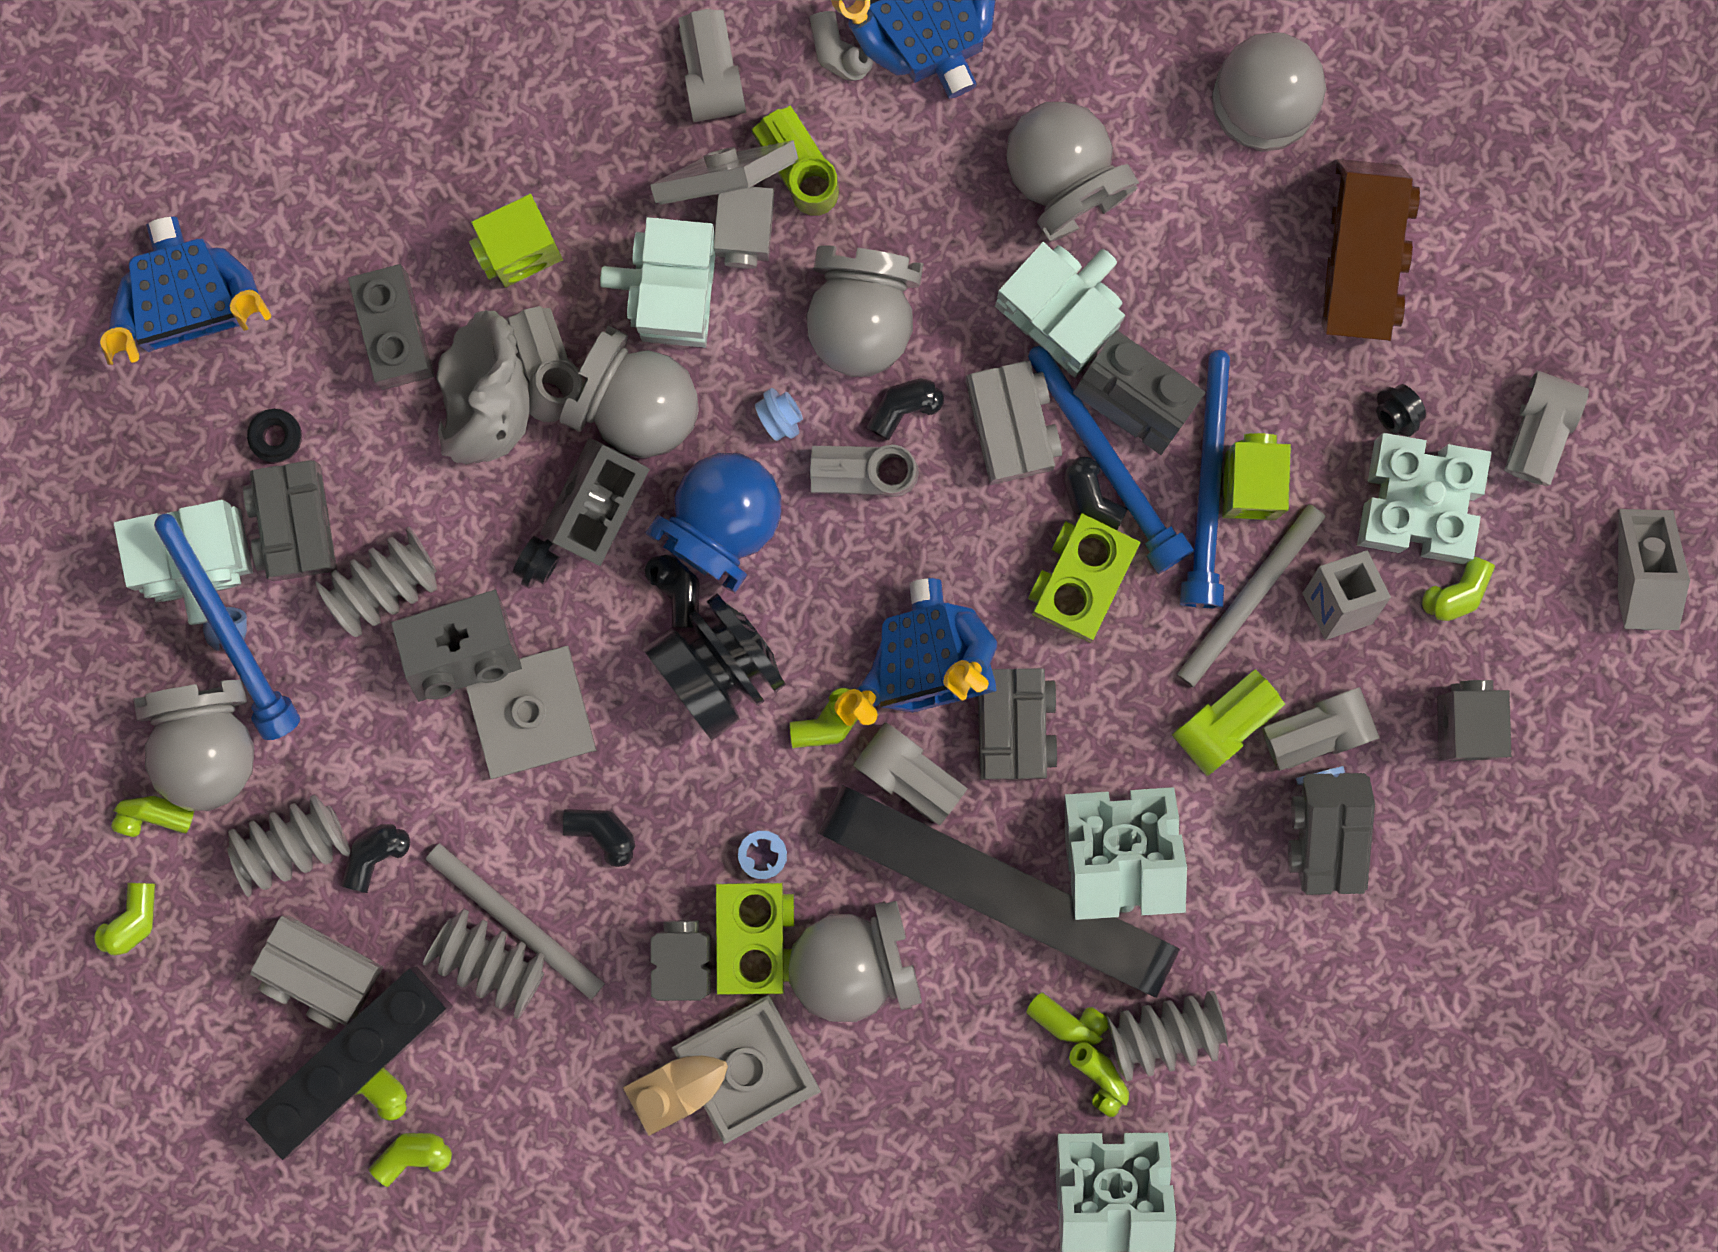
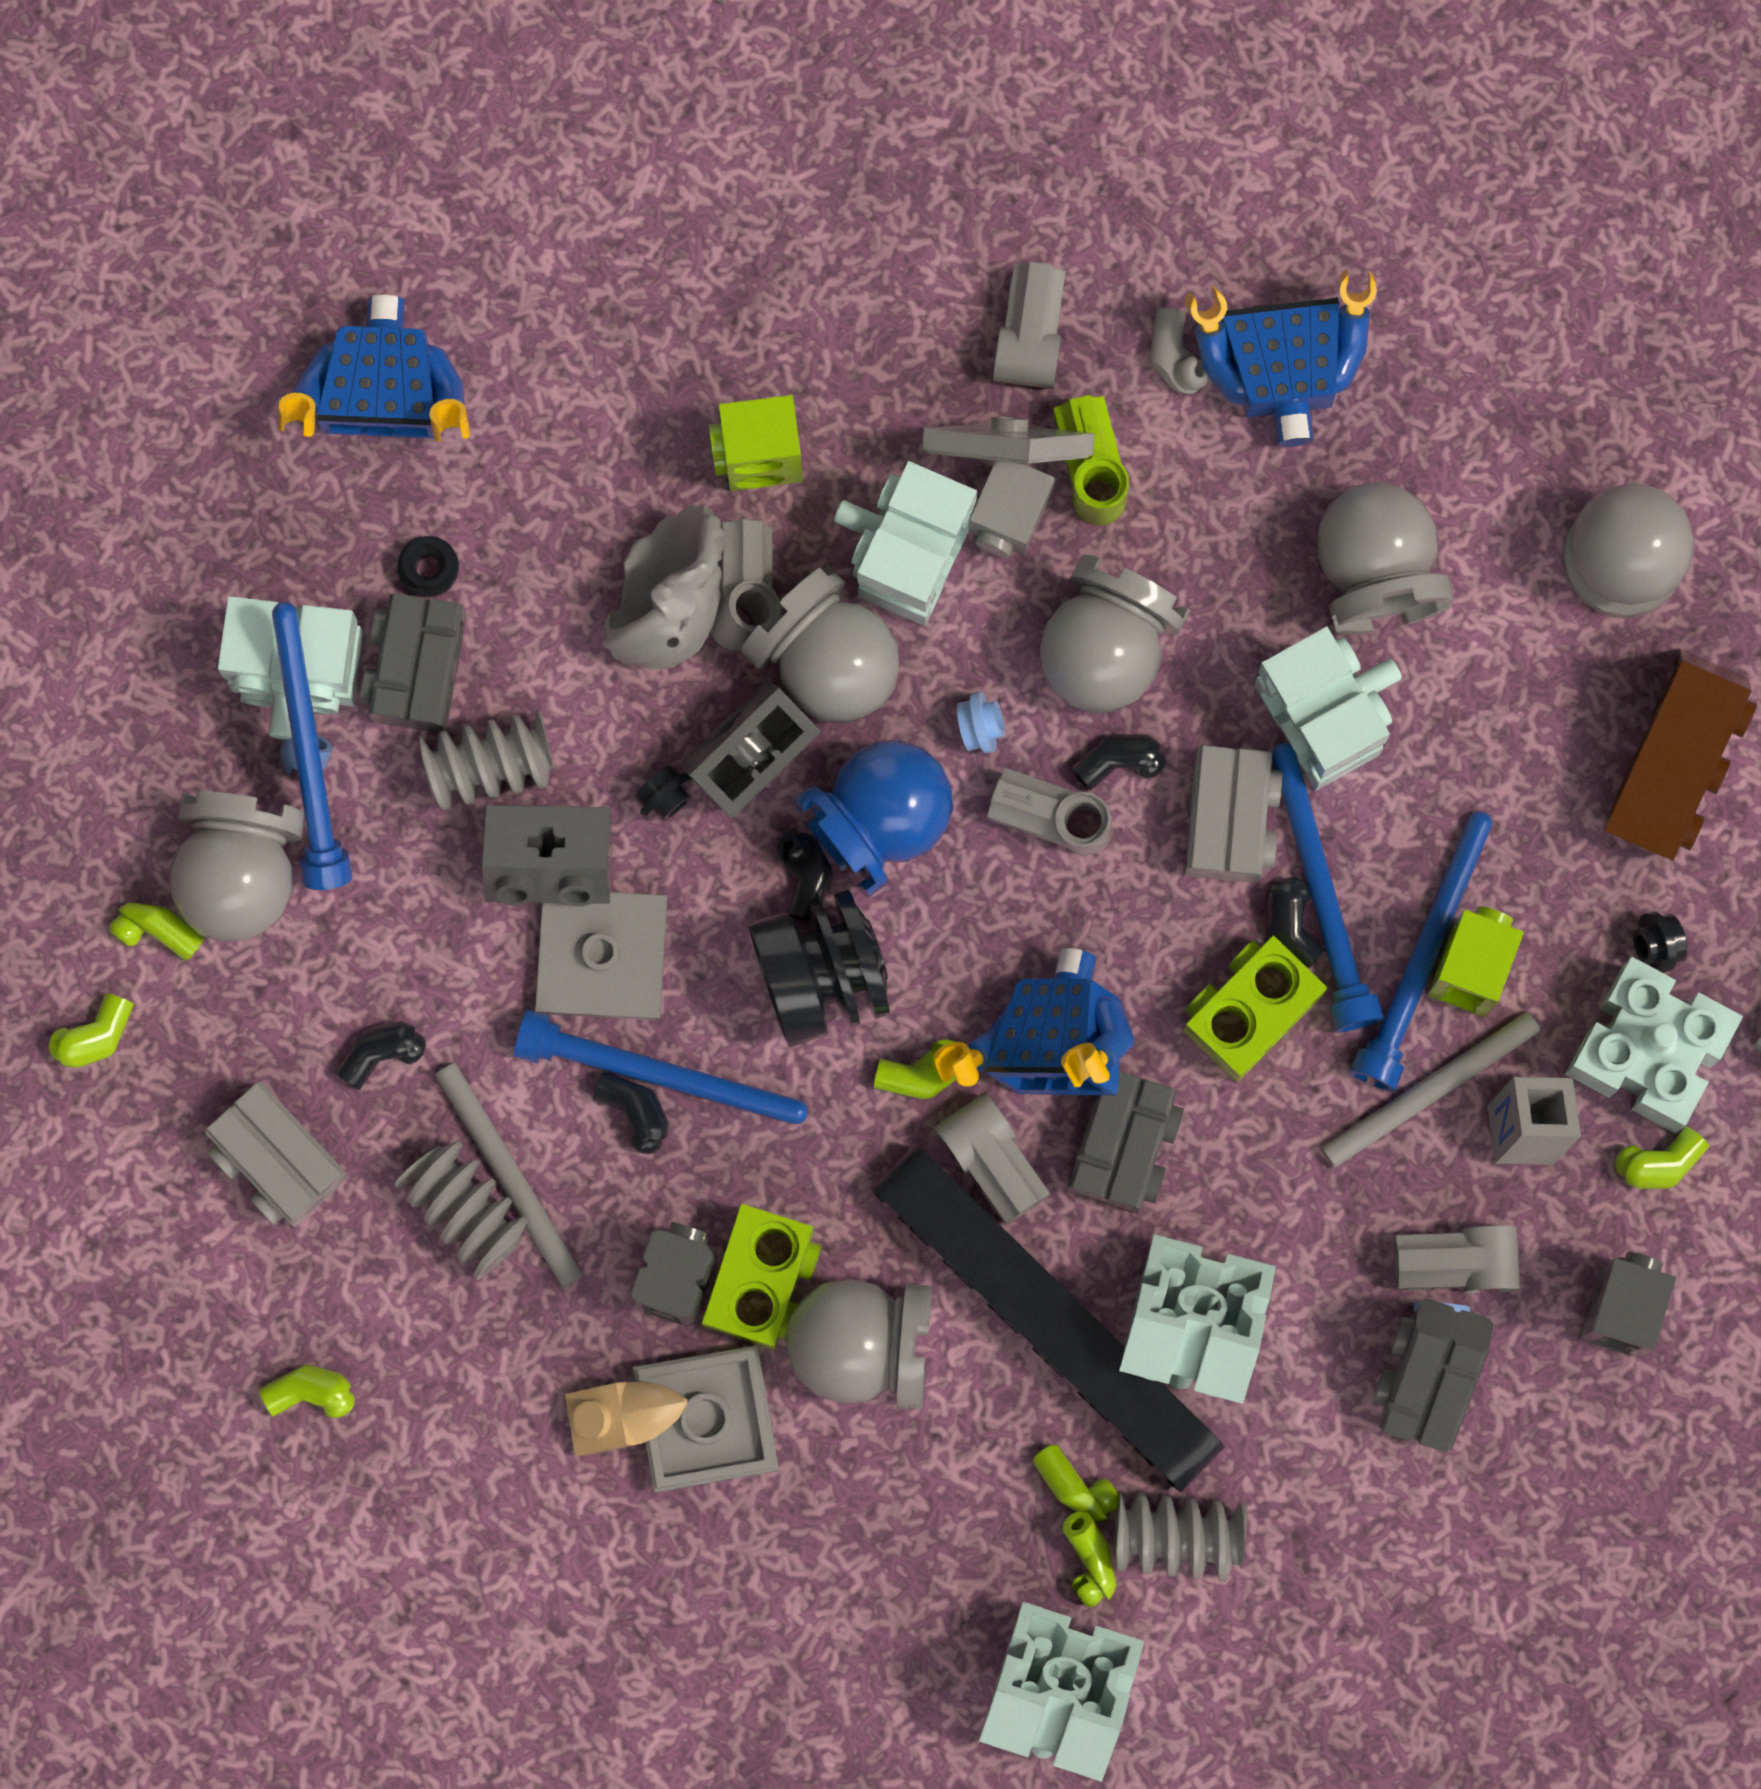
camera: 20 degrees right, 5 degrees down
light grey piece [227,794,350,897] -> none
black arch [245,966,453,1160] -> none
dark grey brick [348,264,435,390] -> none
lime arm [355,1068,407,1121] -> none
light blue bush [738,831,787,879] -> none
dark grey brick [1073,330,1206,455] -> none
lime piece [1172,669,1285,776] -> none
none -> blue piece [513,1009,808,1124]

